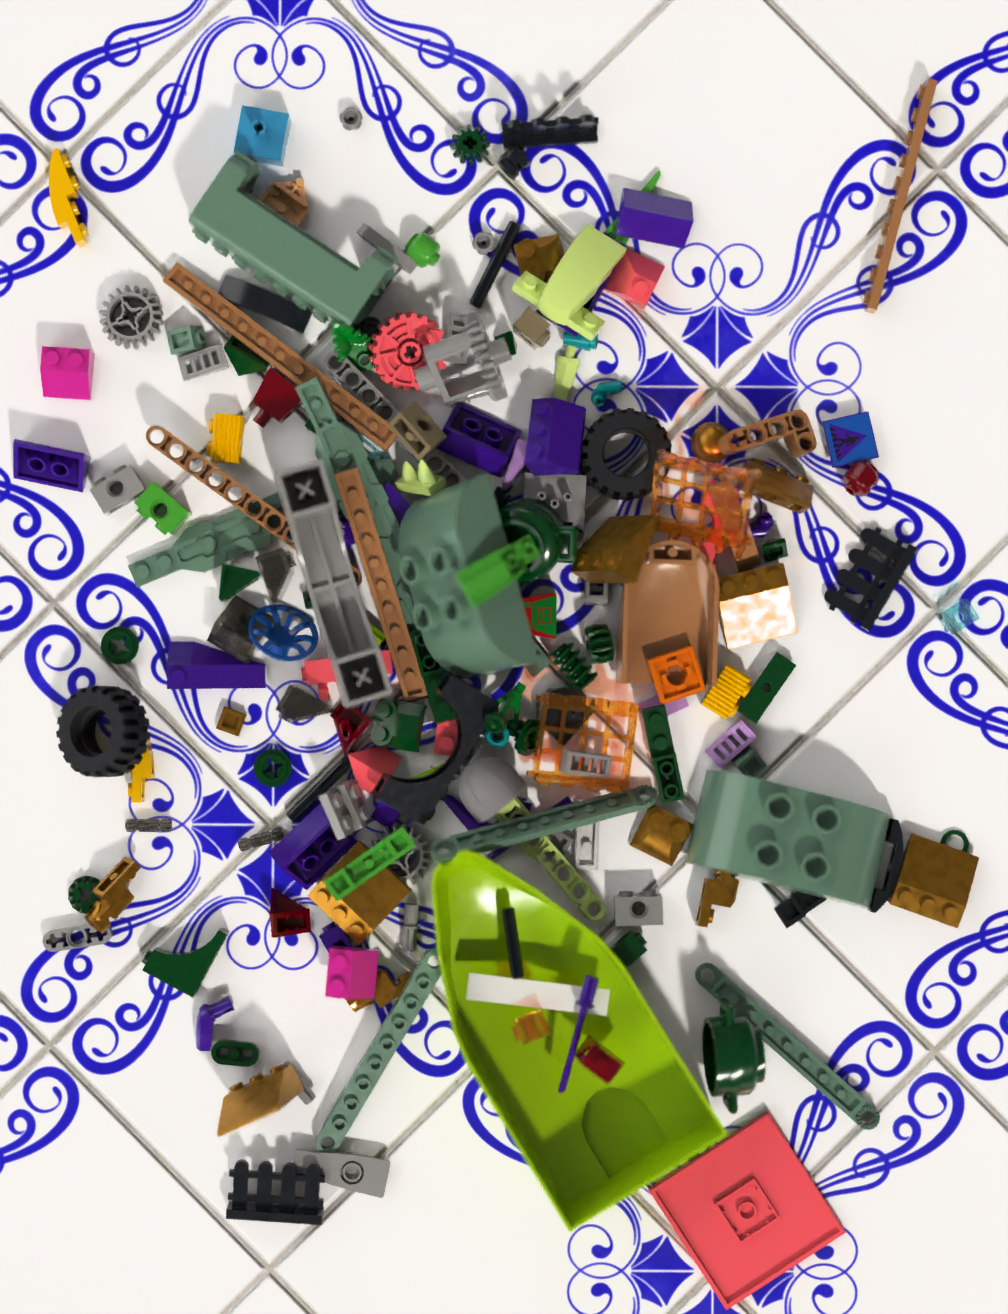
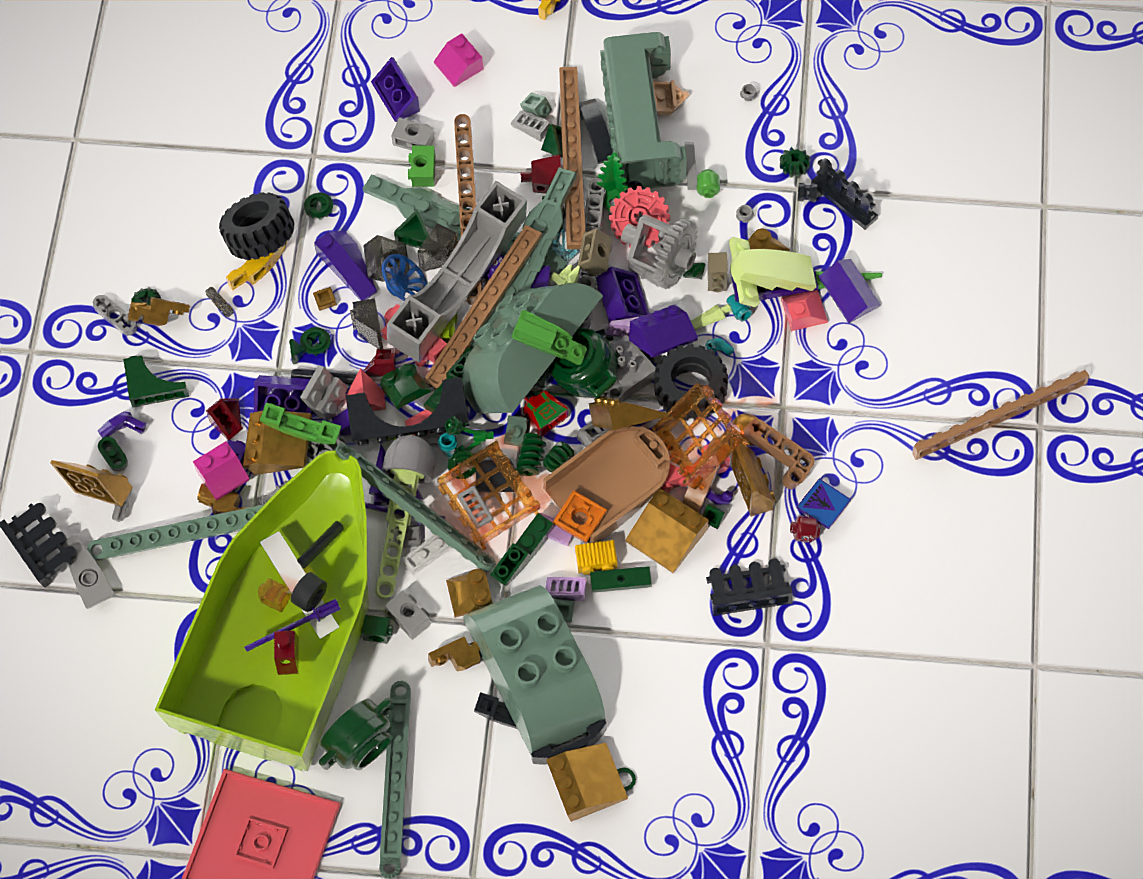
camera: 55 degrees right, 25 degrees down
light grey gear [99,285,164,350] -> none
yellow brick [206,413,245,465] -> none
dark azure brick [233,105,291,167] -> none
clear smoke axle [238,827,284,852] -> none
black axle [470,221,520,309] -> none
clear light blue brick [939,598,980,634] -> none
none -> dark green slope [289,339,305,365]
none -> black tyre [291,572,327,612]

